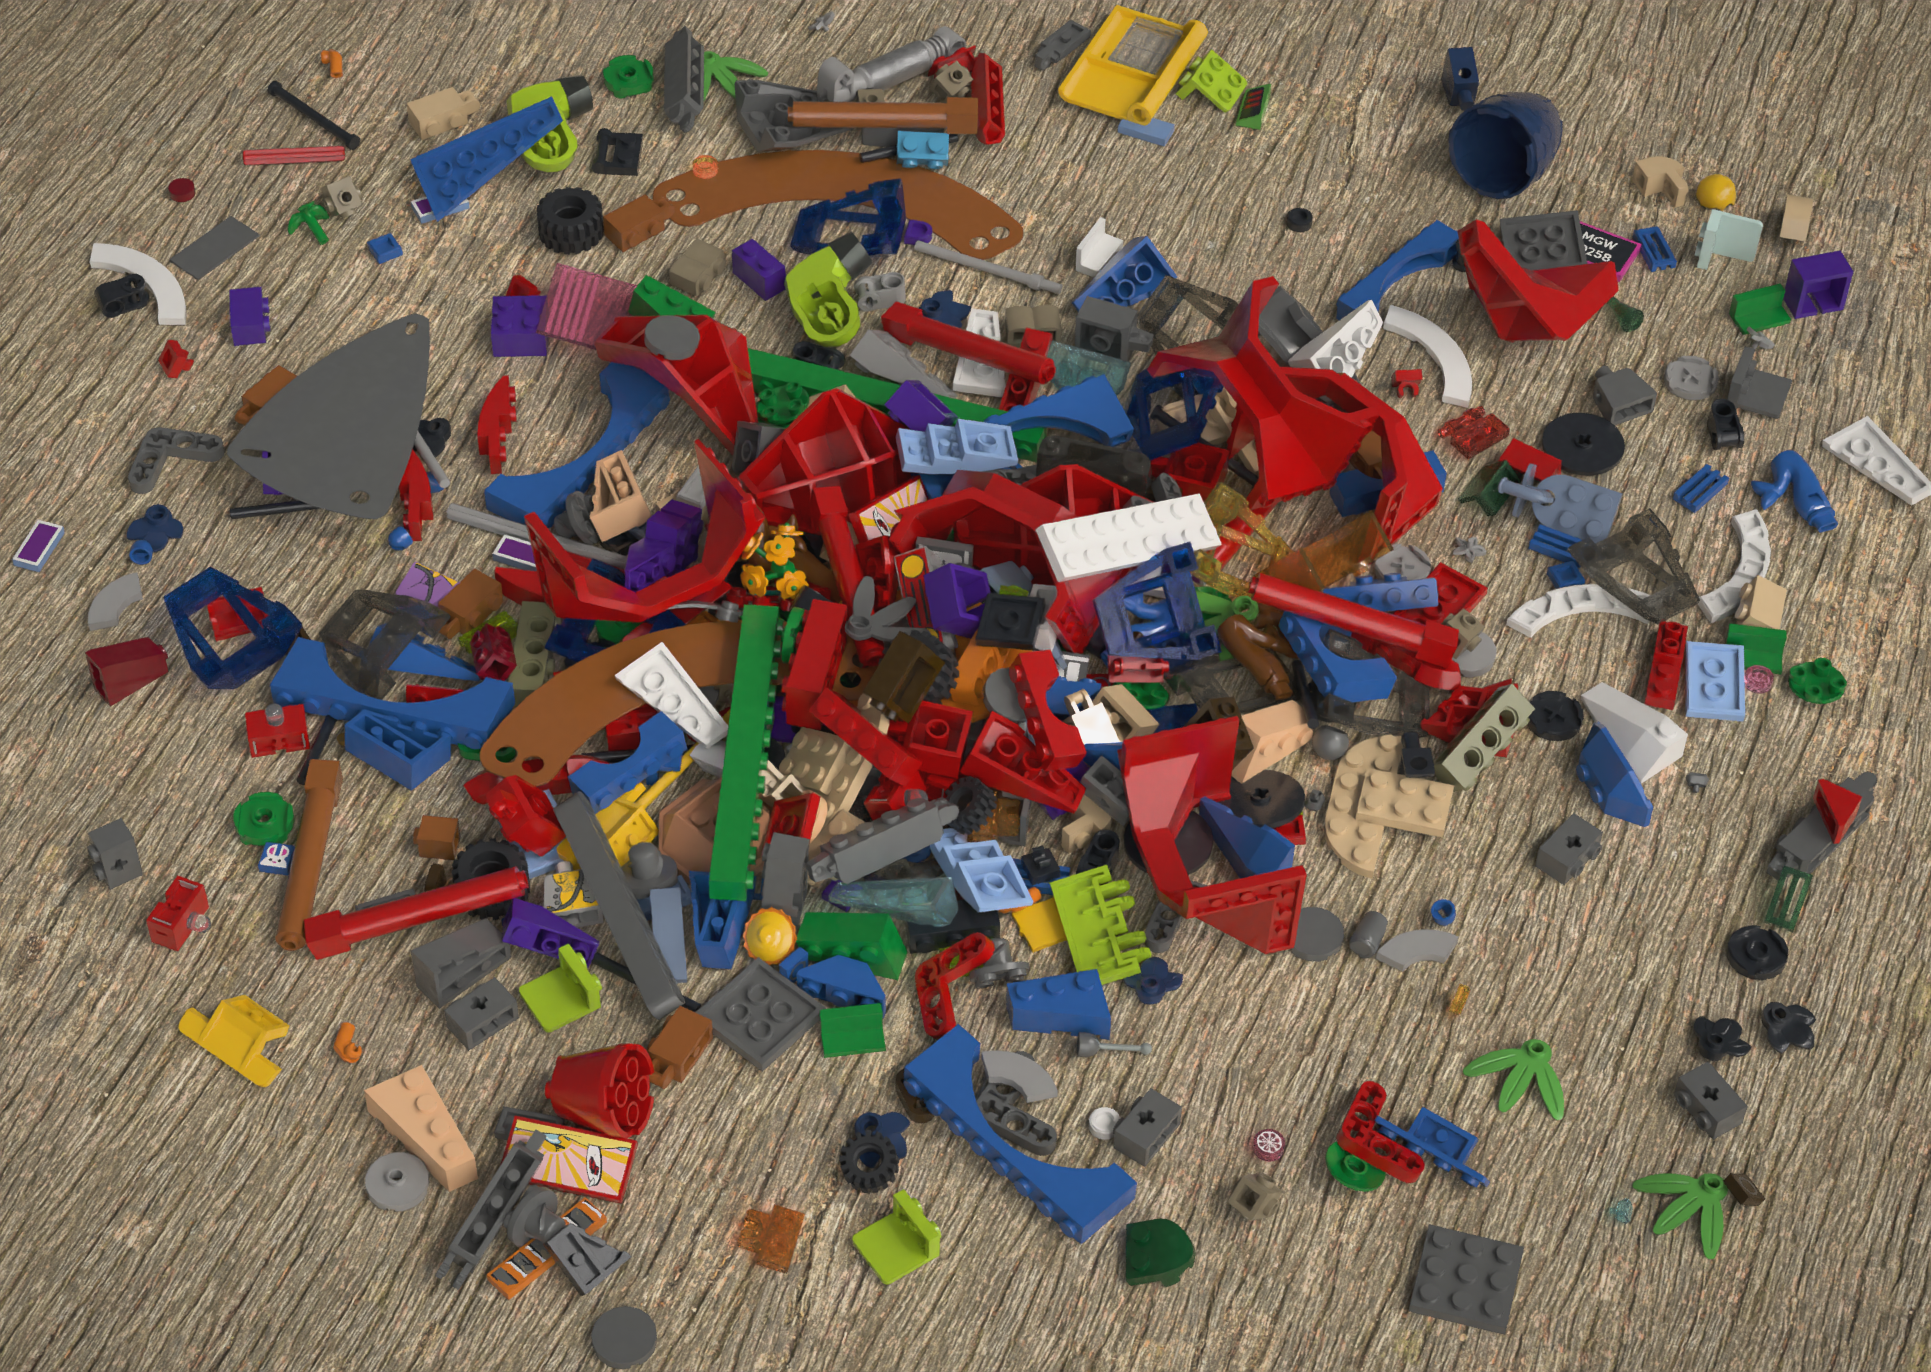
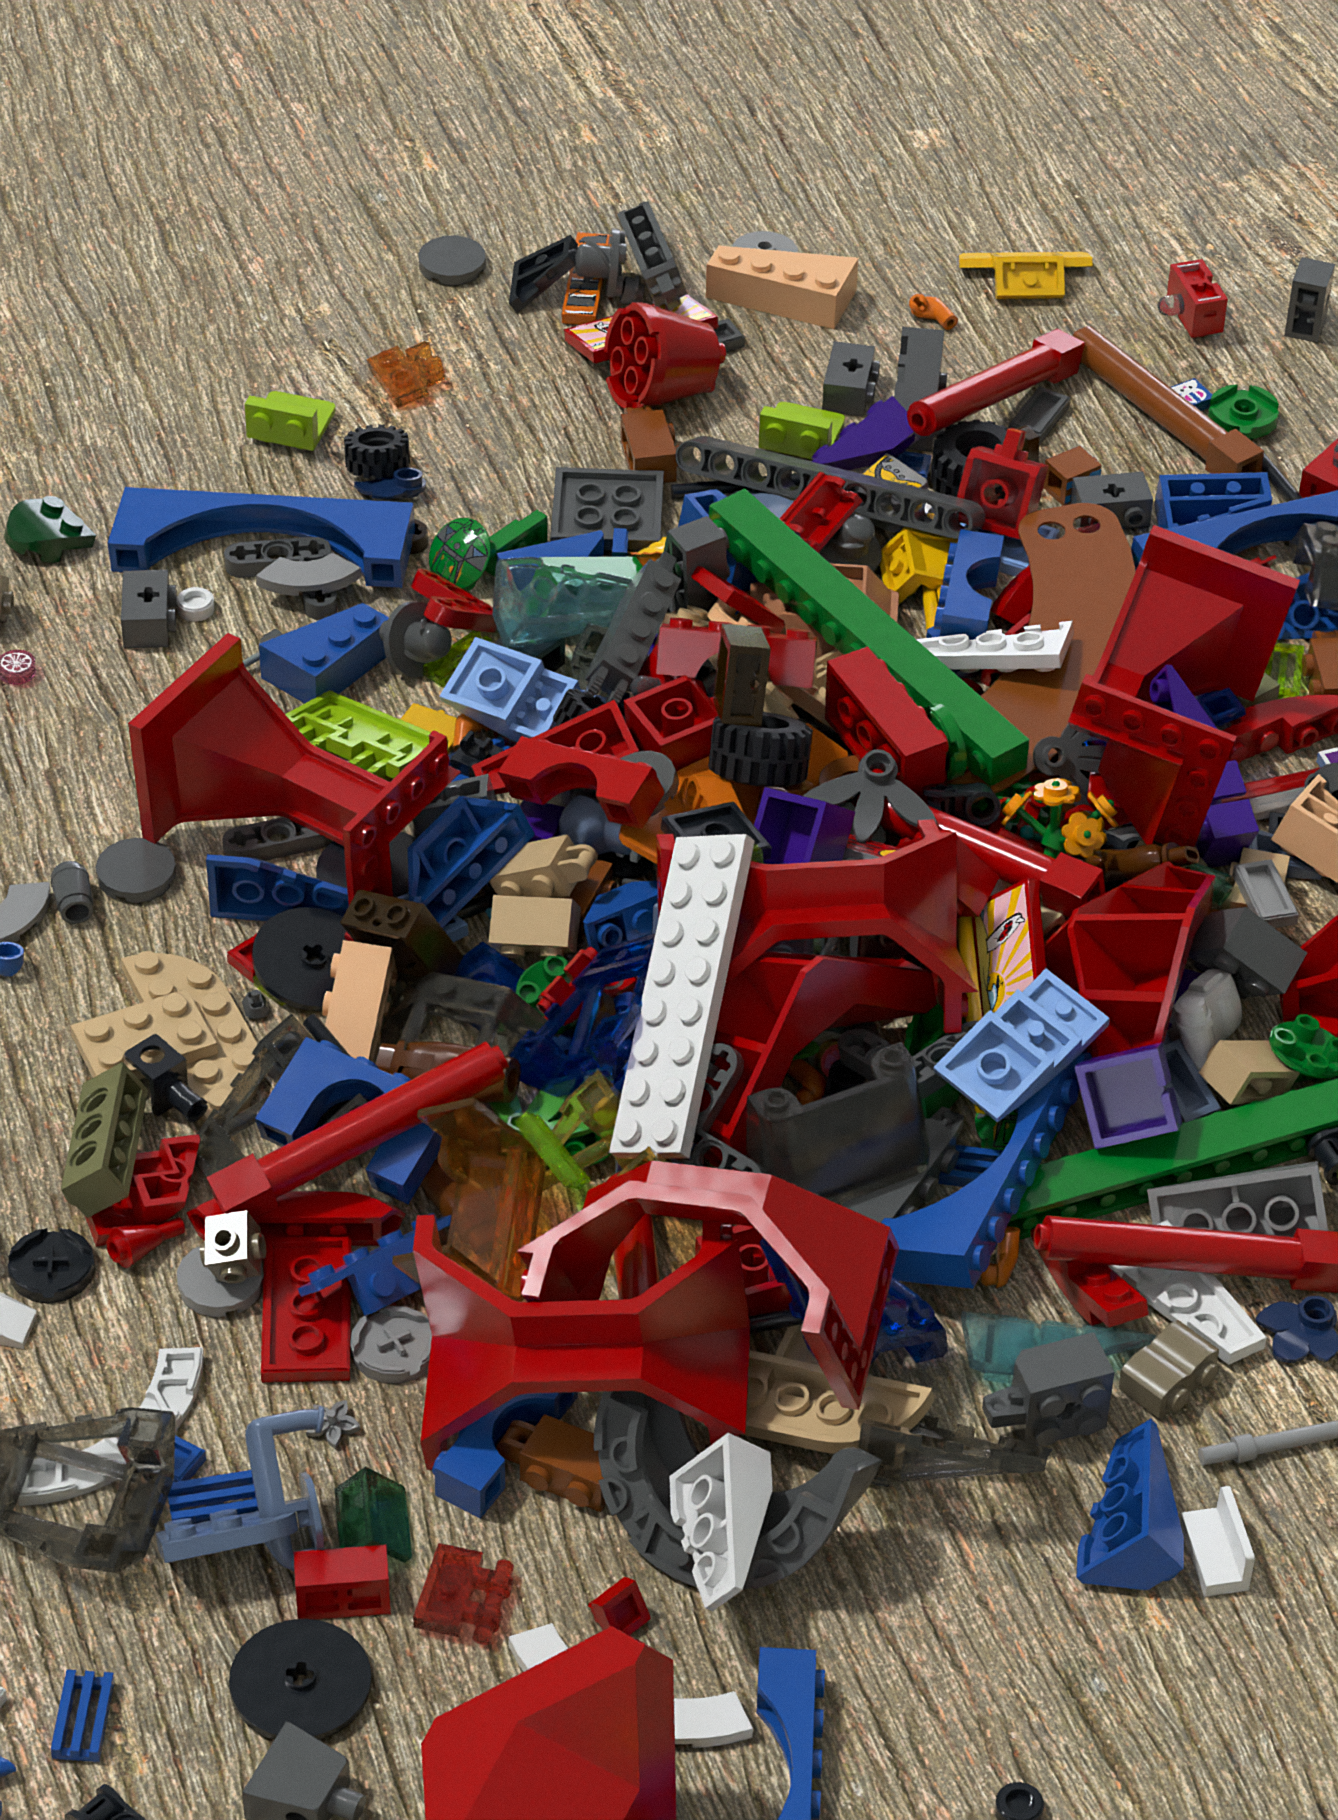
camera: 140 degrees right, 5 degrees down
none -> green dish [429,518,496,591]
none -> clear neon green tile [515,1112,591,1189]
none -> red hinge [779,472,863,553]
none -> dark grey brick [1070,471,1153,529]

